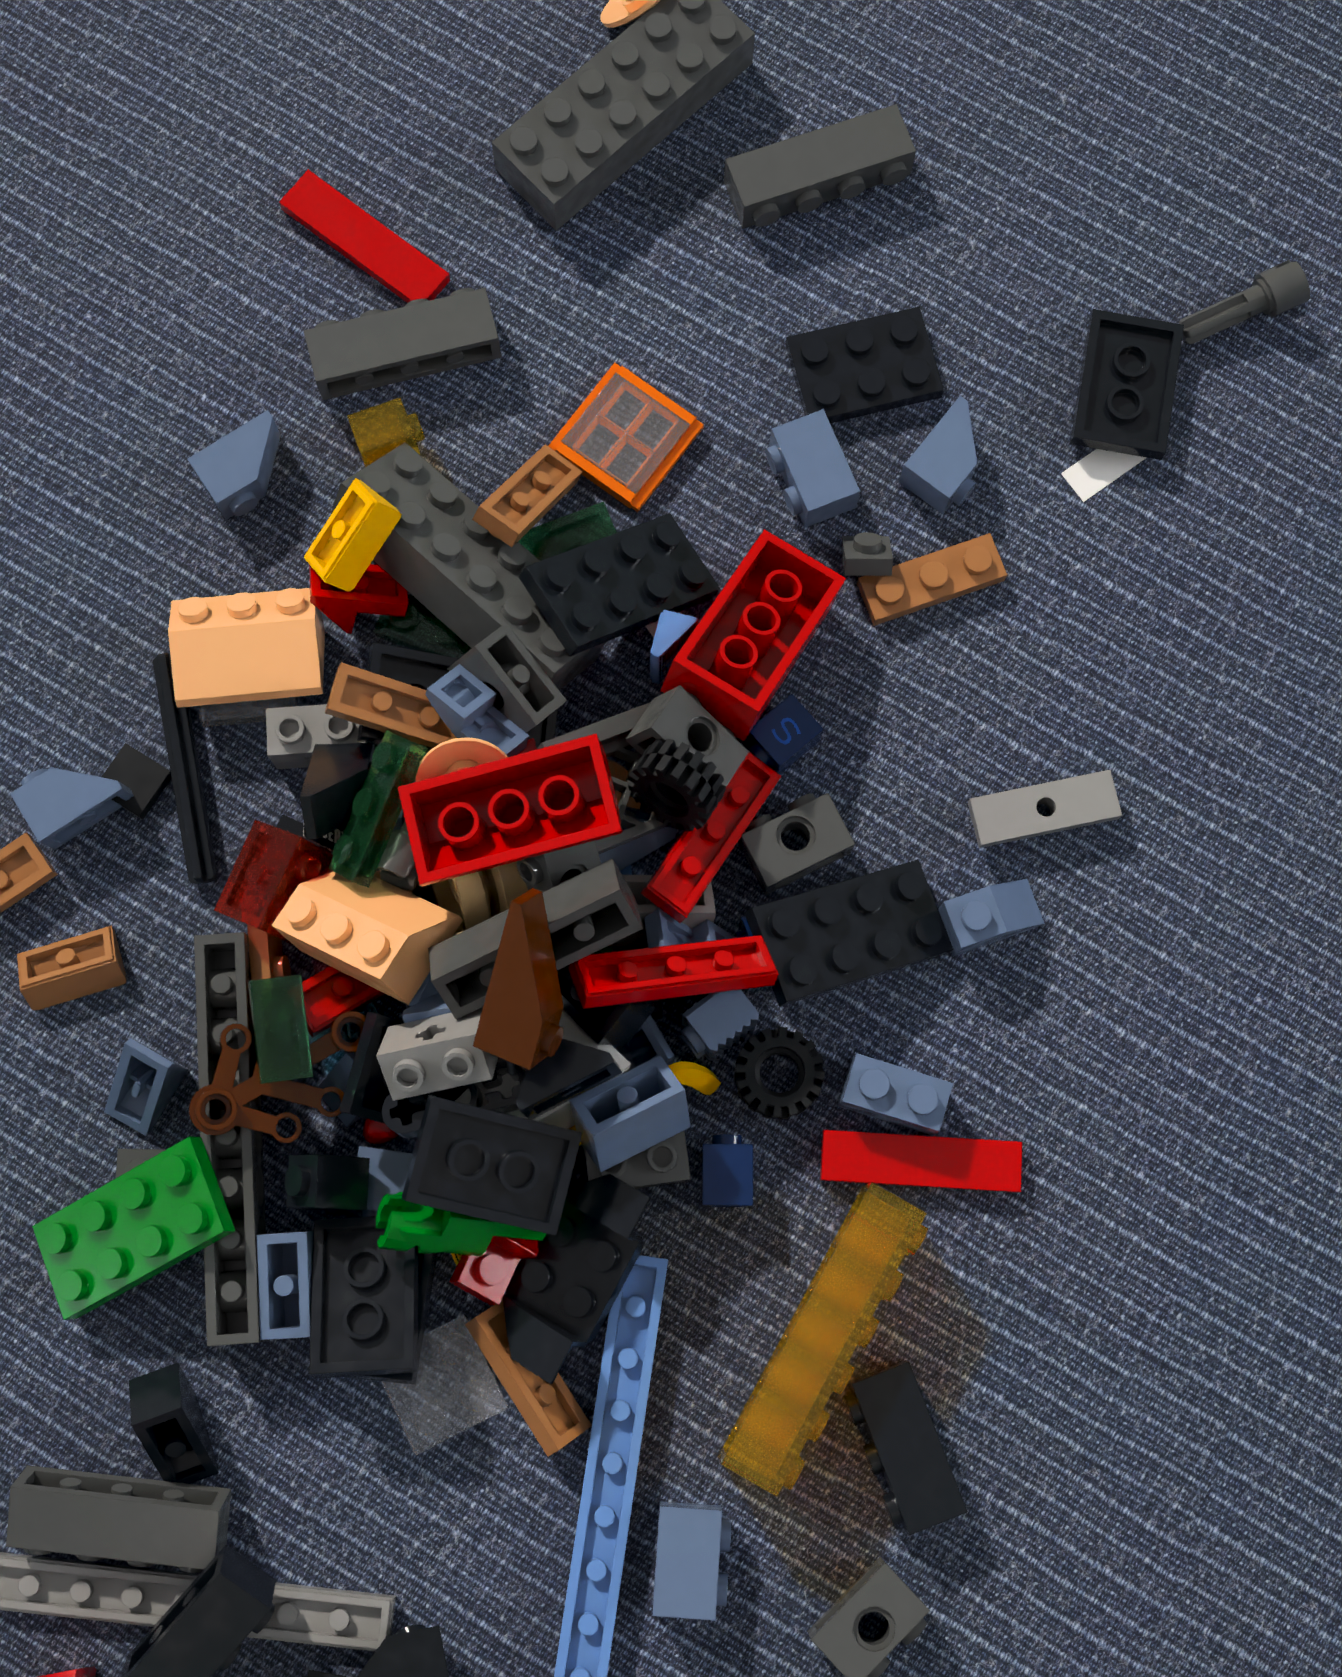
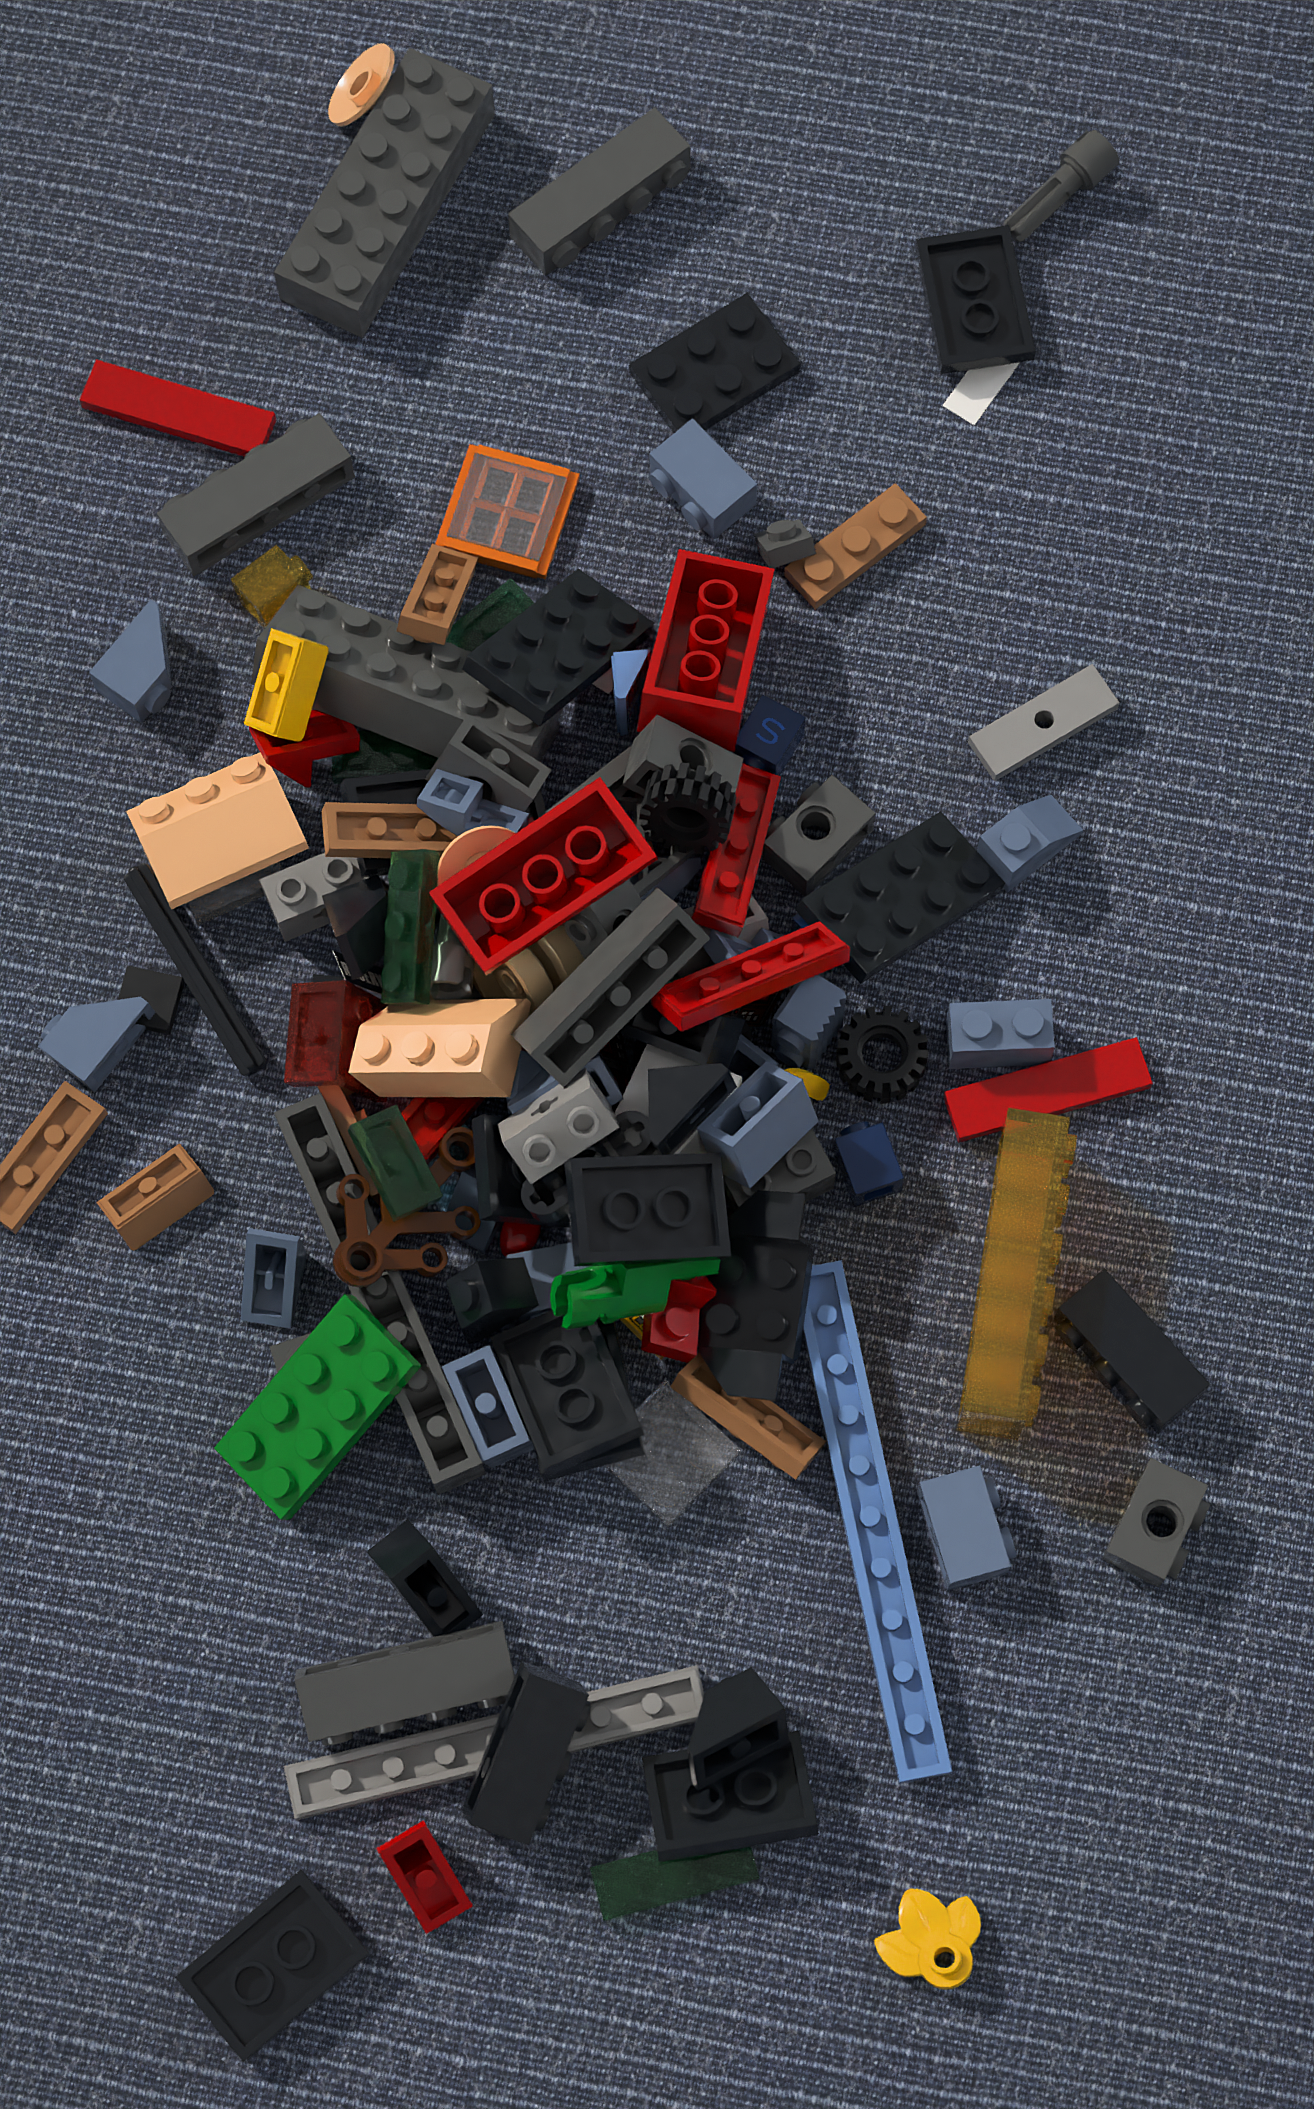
camera: 15 degrees left, 5 degrees down
reddish brown slope [473,888,564,1070] -> none
sand blue slope [899,396,977,514] -> none

